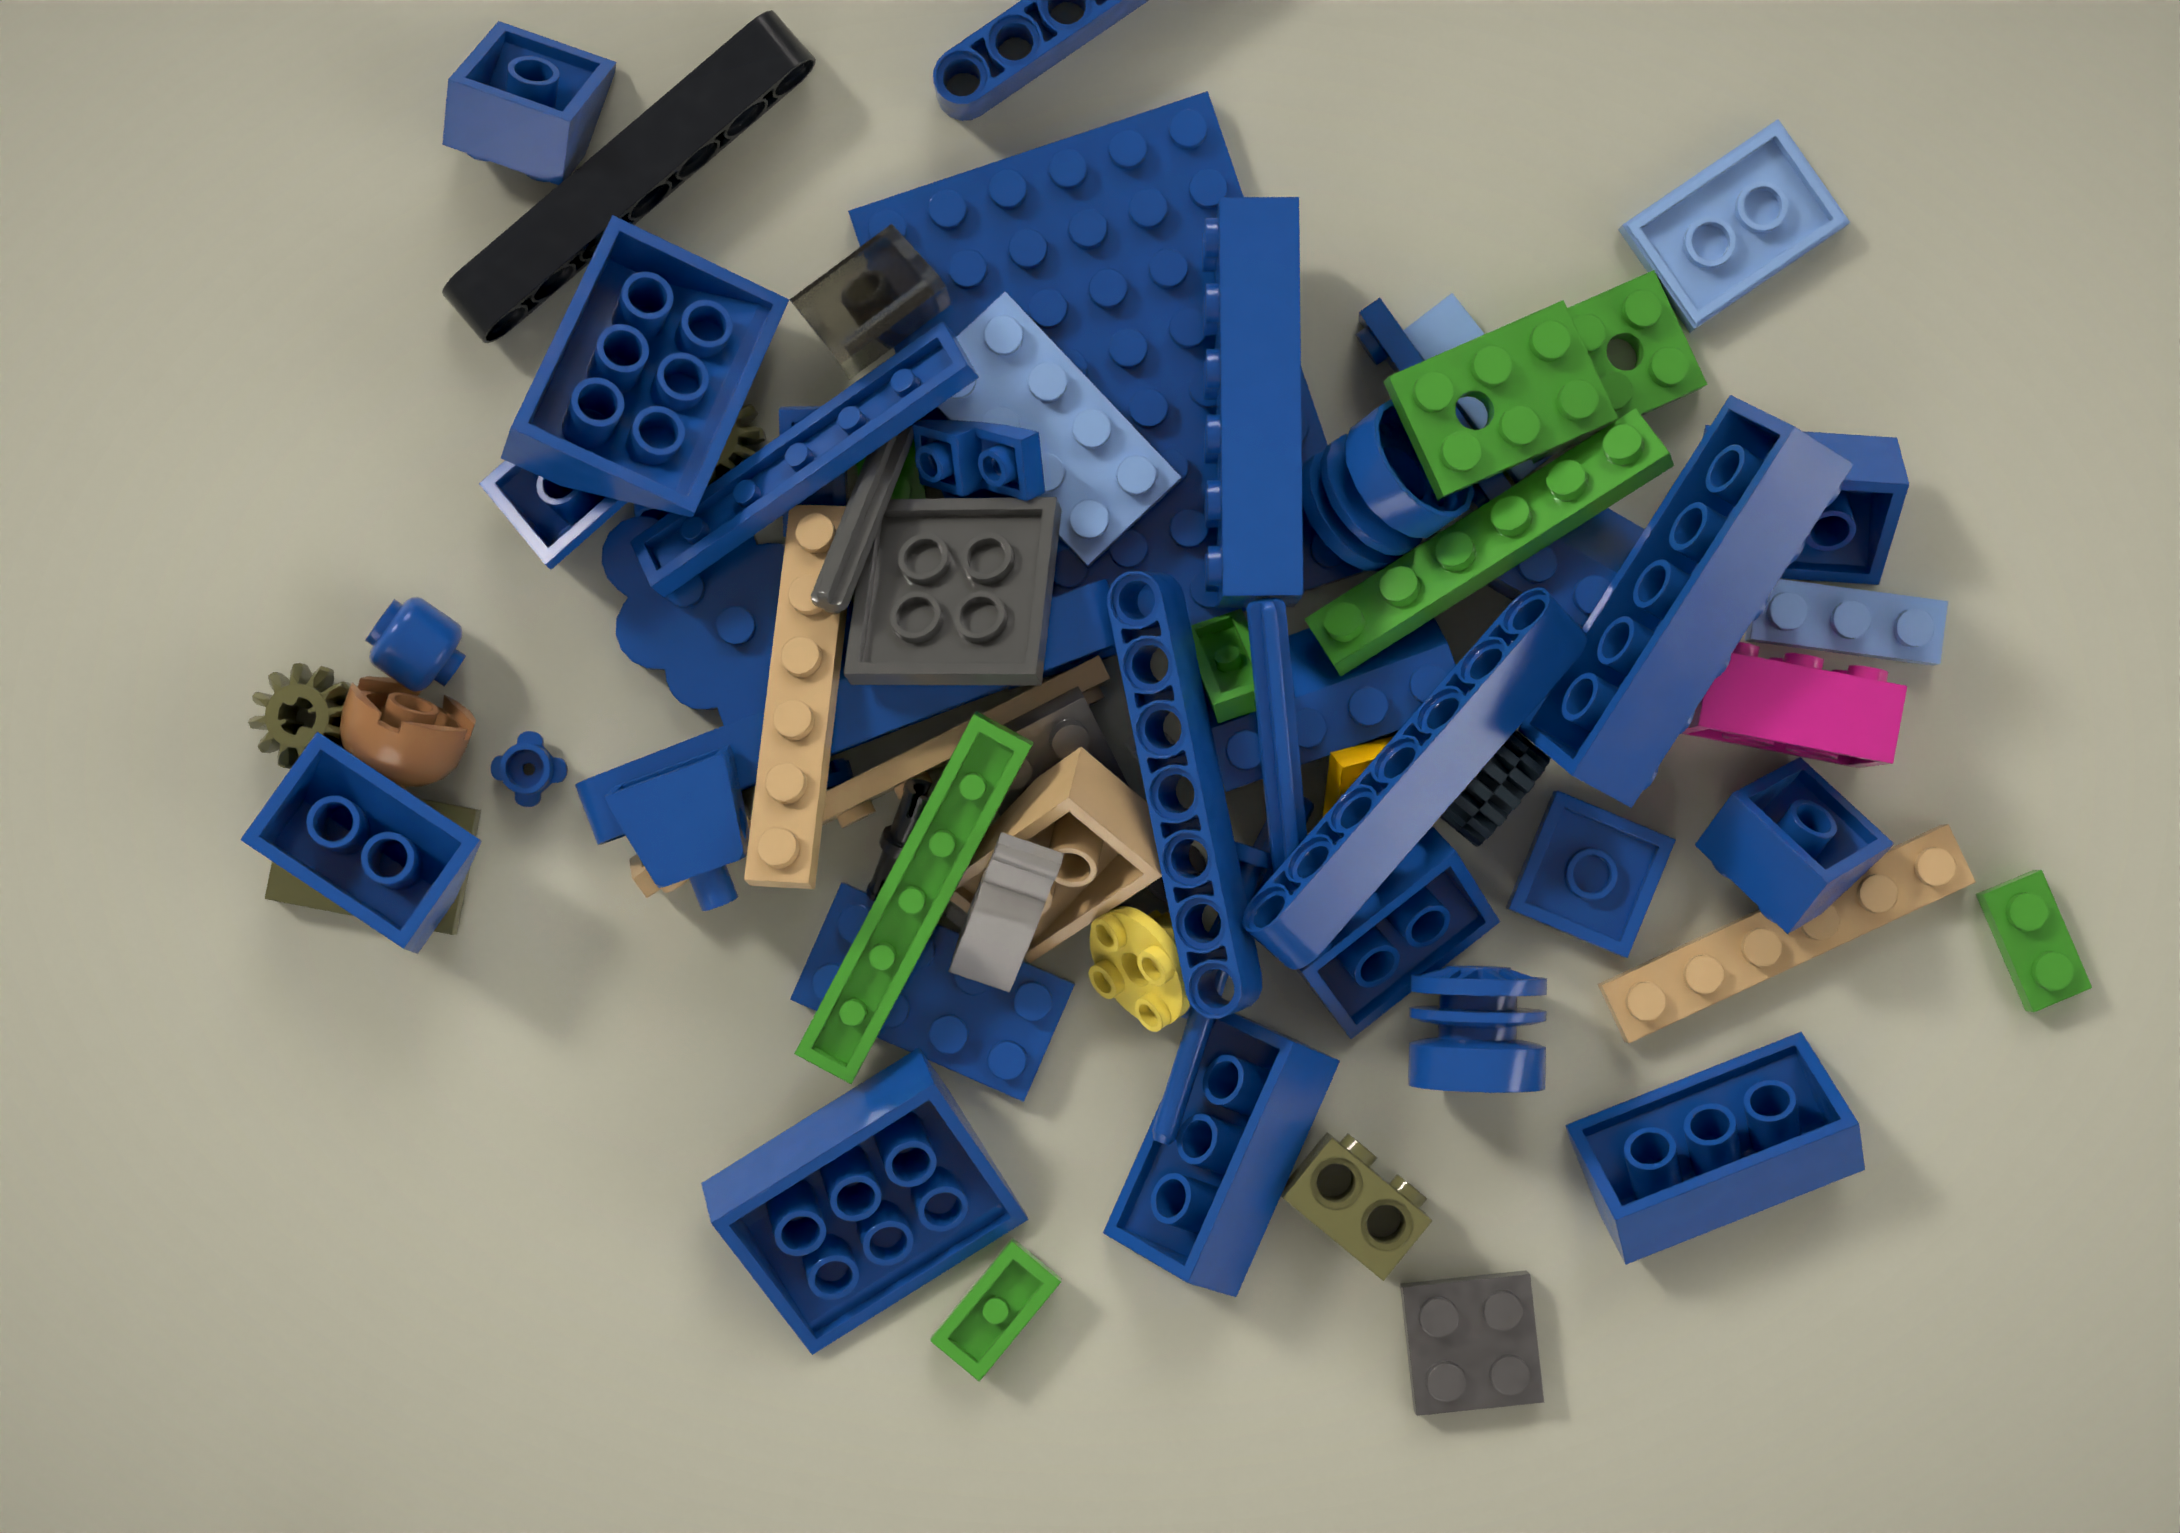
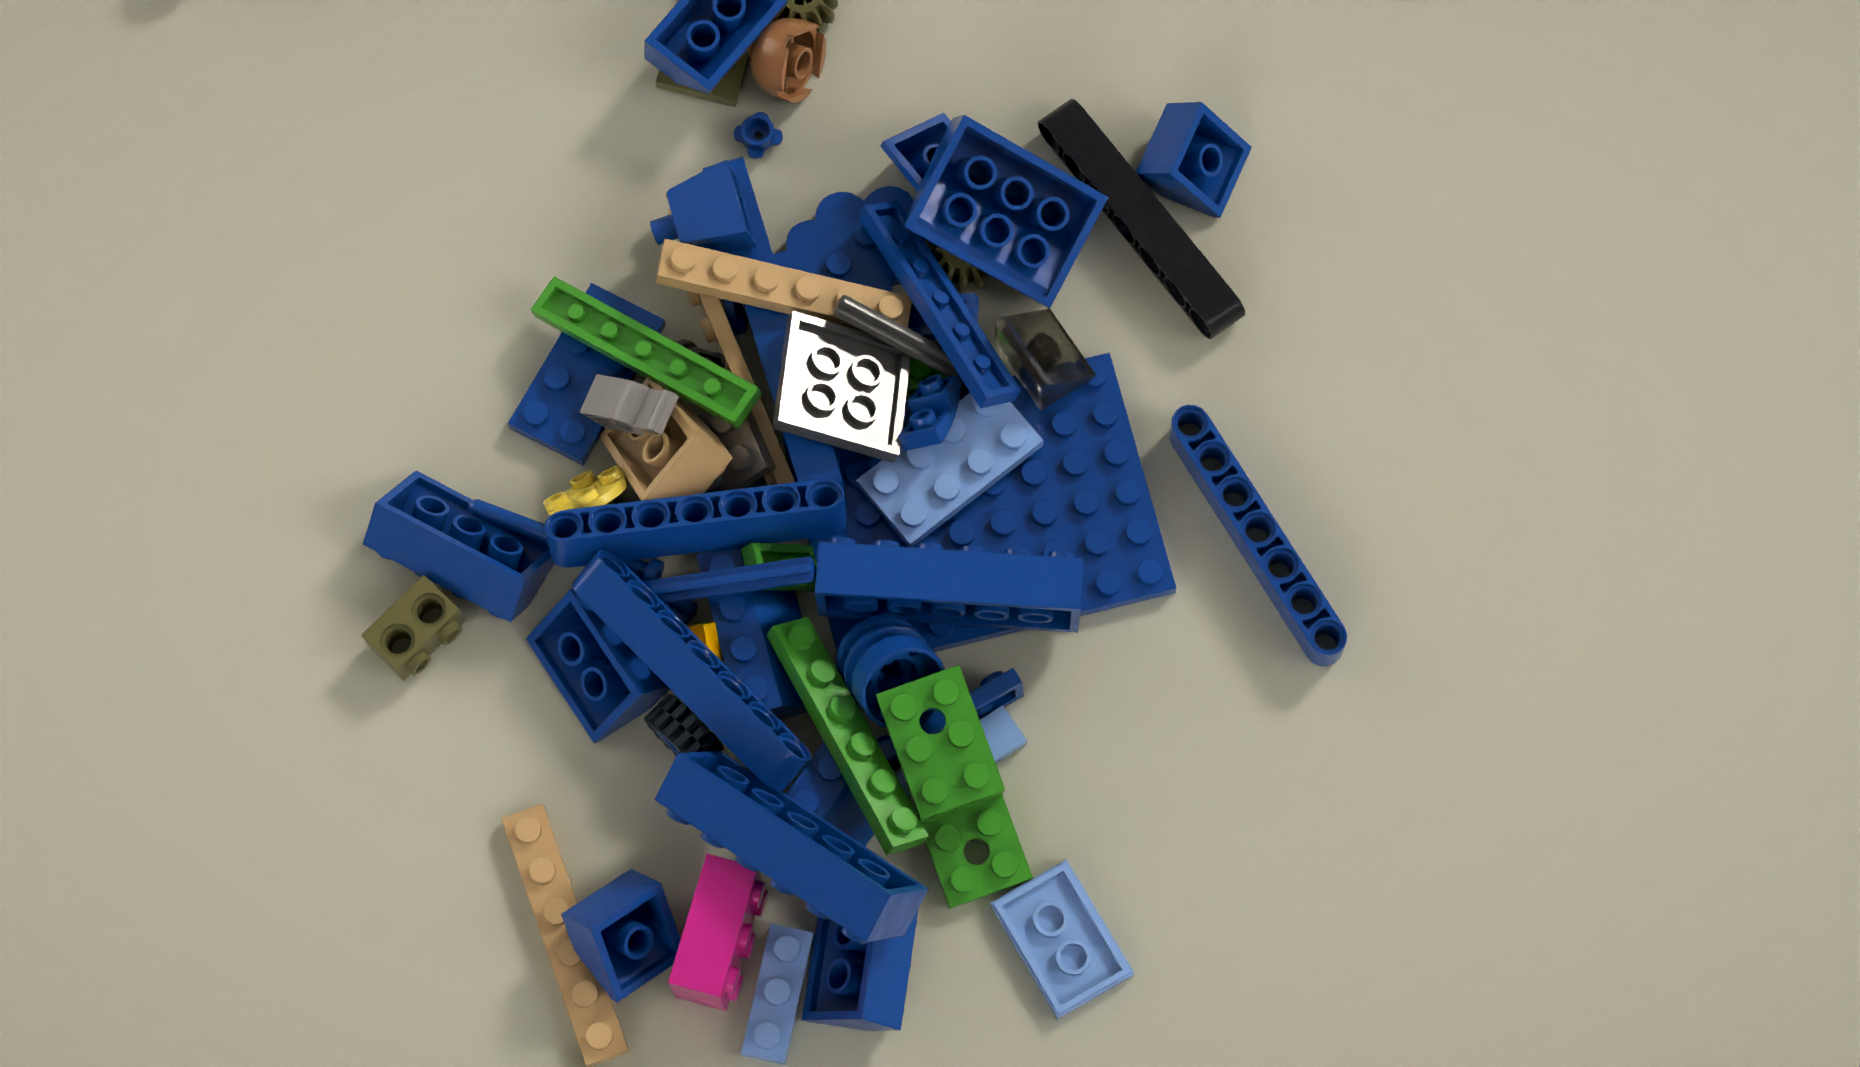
camera: 90 degrees right, 15 degrees down
blue head [365,597,466,692] -> none
blue slope [701,1048,1029,1355] -> none
bright green plate [930,1238,1062,1382] -> none
flat silver plate [1400,1270,1544,1416] -> none
blue wheel [1408,966,1547,1093] -> none
blue plate [1506,790,1676,958] -> none
blue slope [1565,1032,1865,1265] -> none

